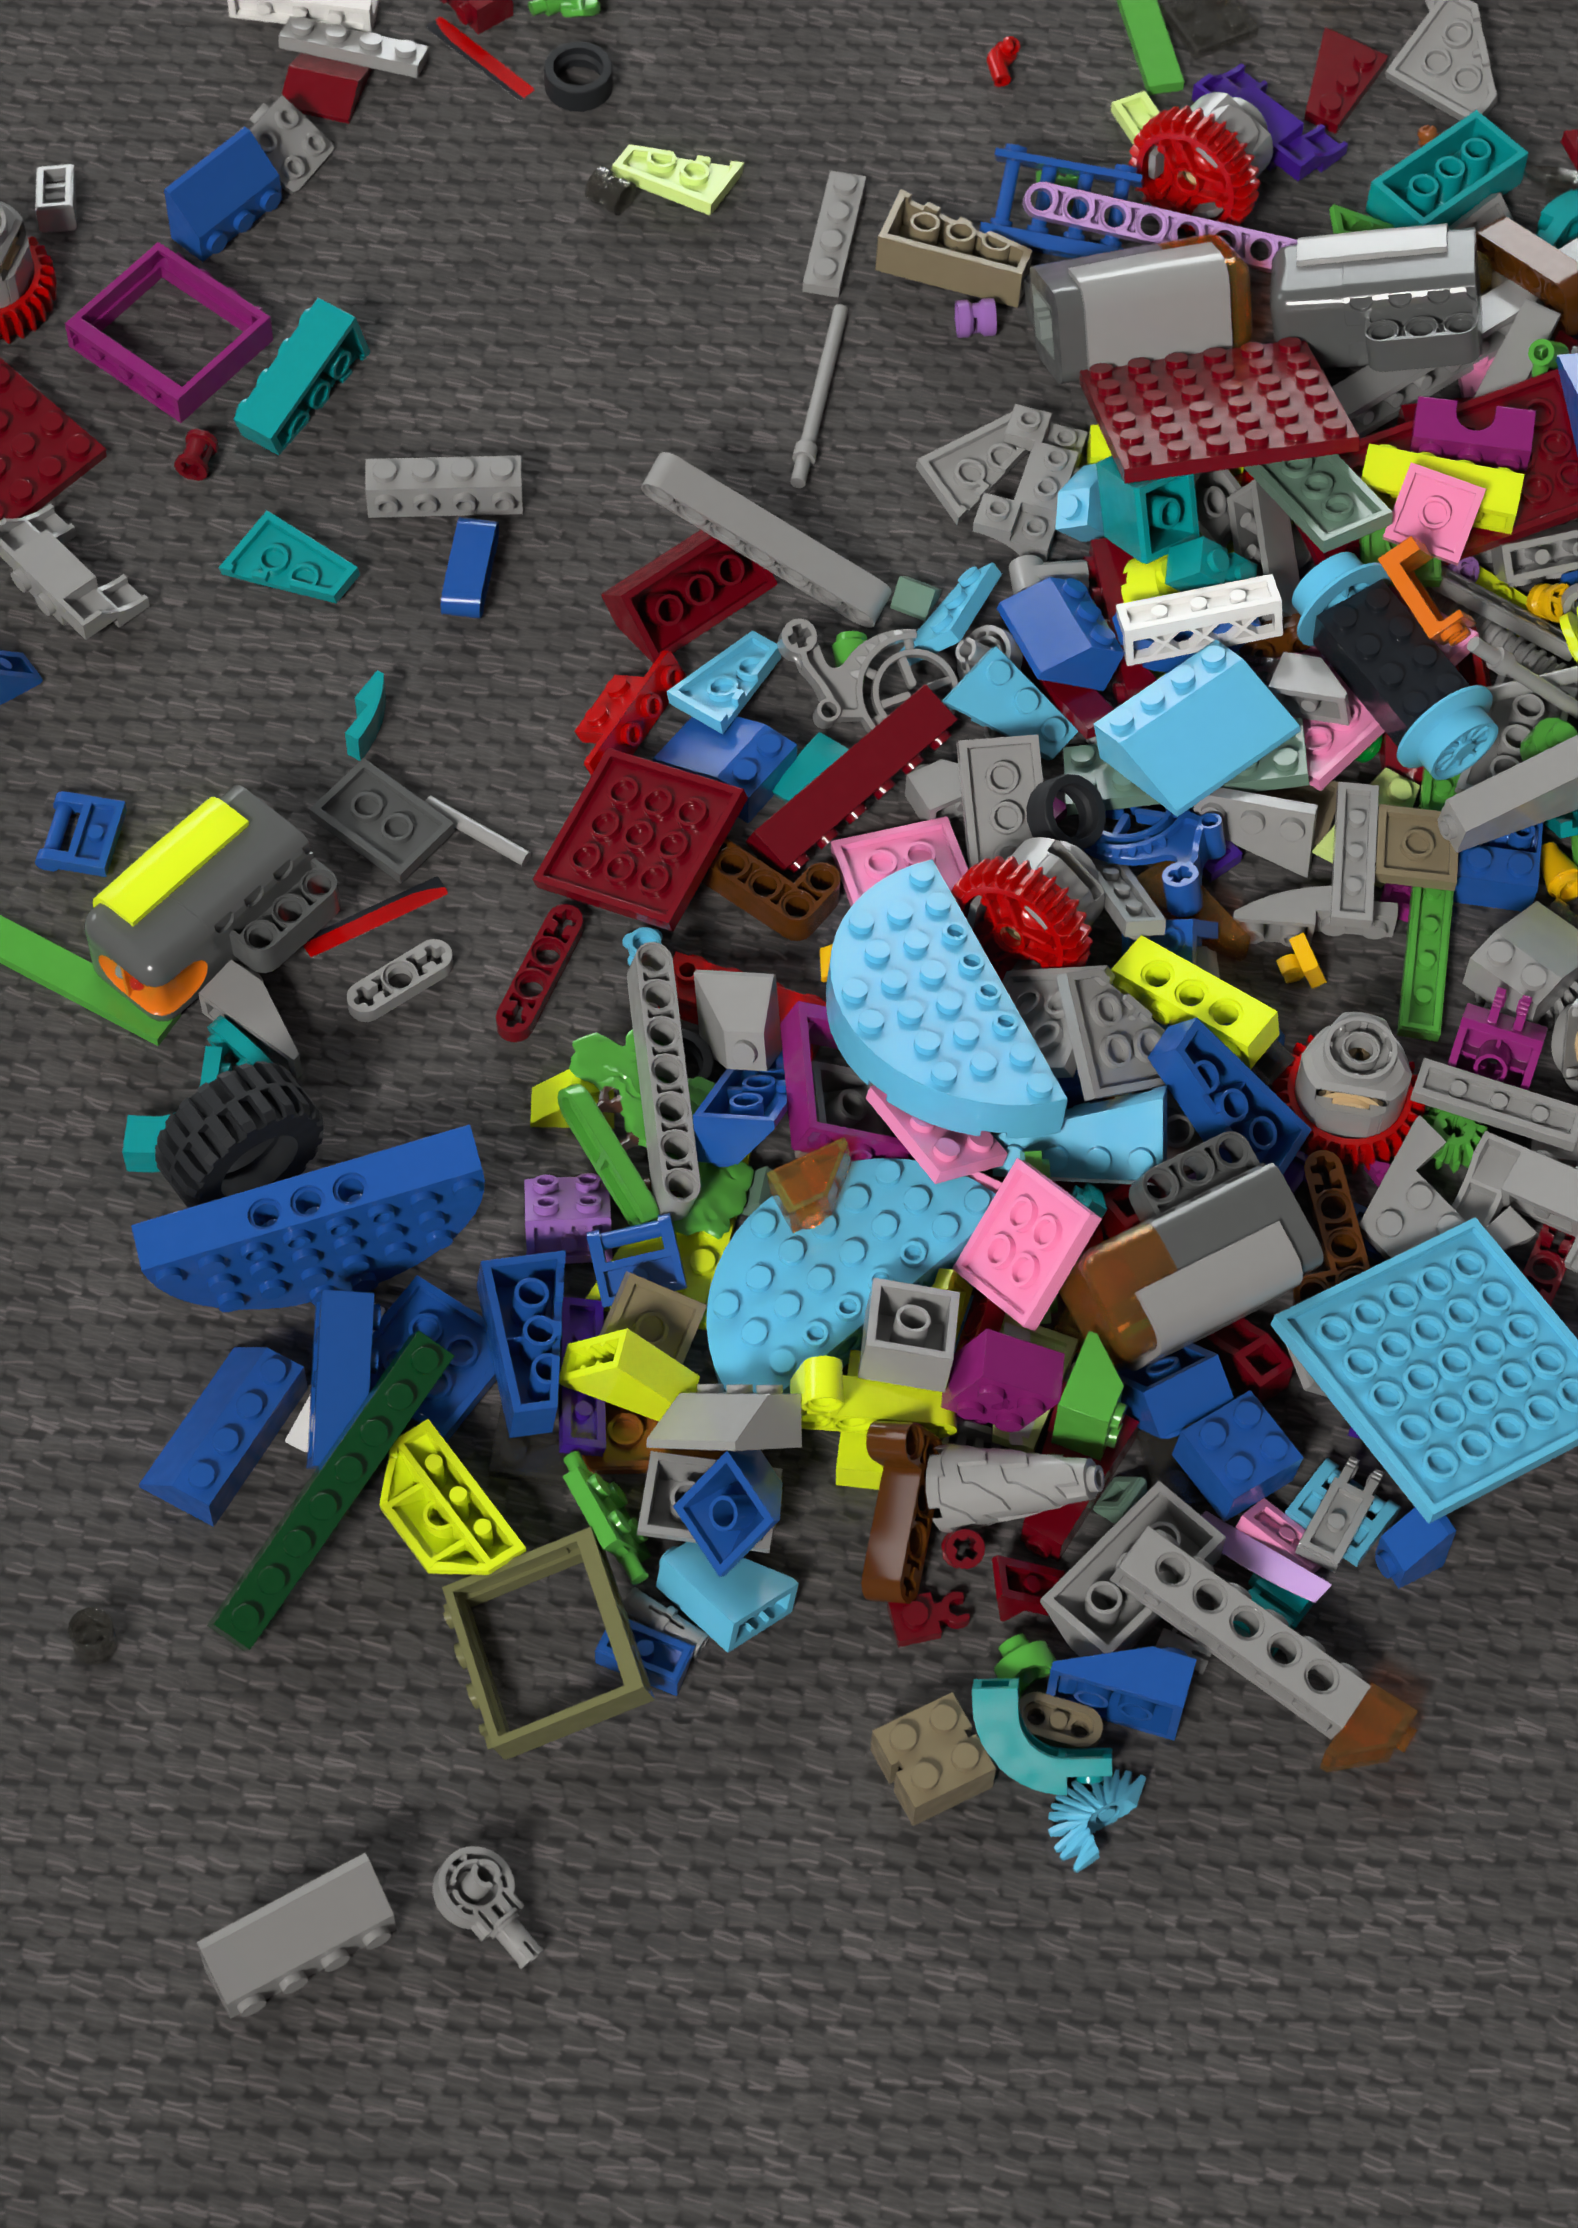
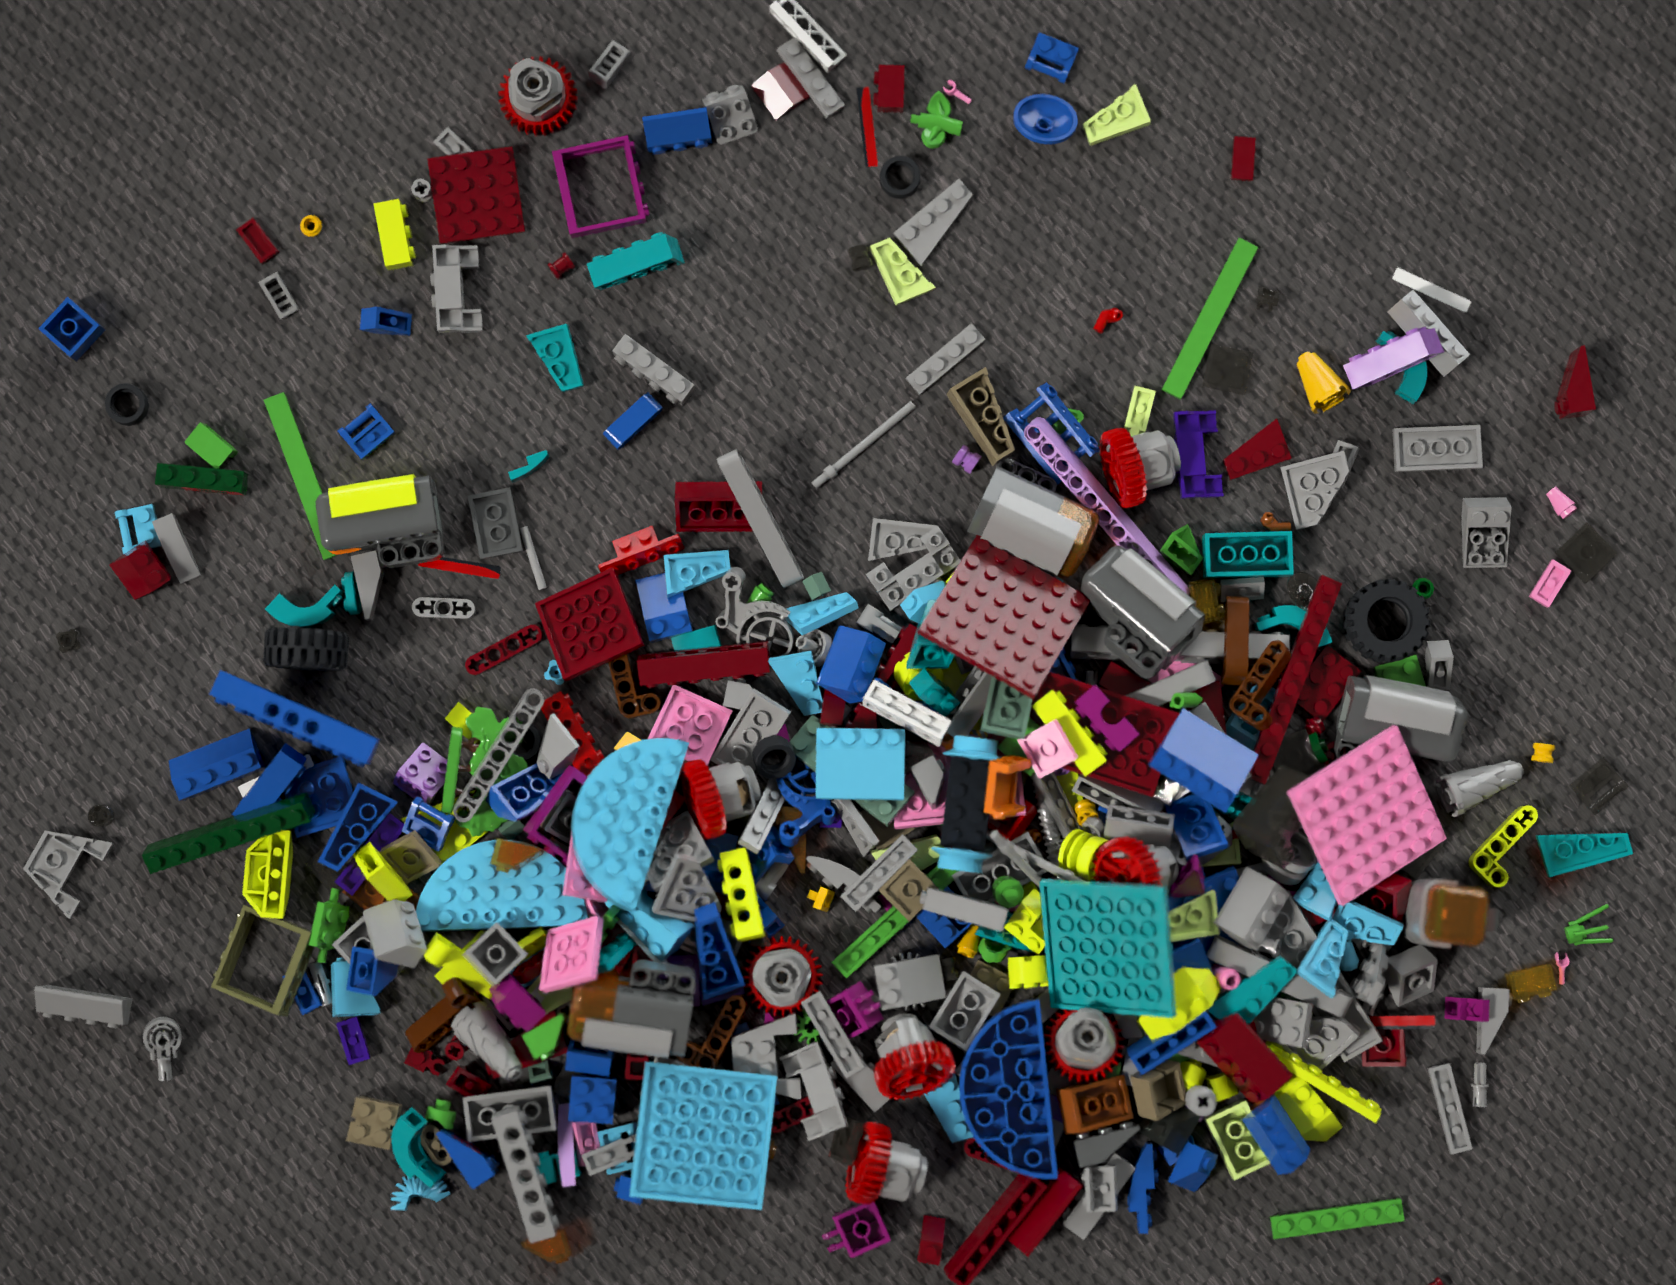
camera: 40 degrees right, 25 degrees up
none -> light grey wing [23,831,114,919]
none -> dark purple plate [336,1016,371,1065]
none -> light grey wing [893,179,973,266]

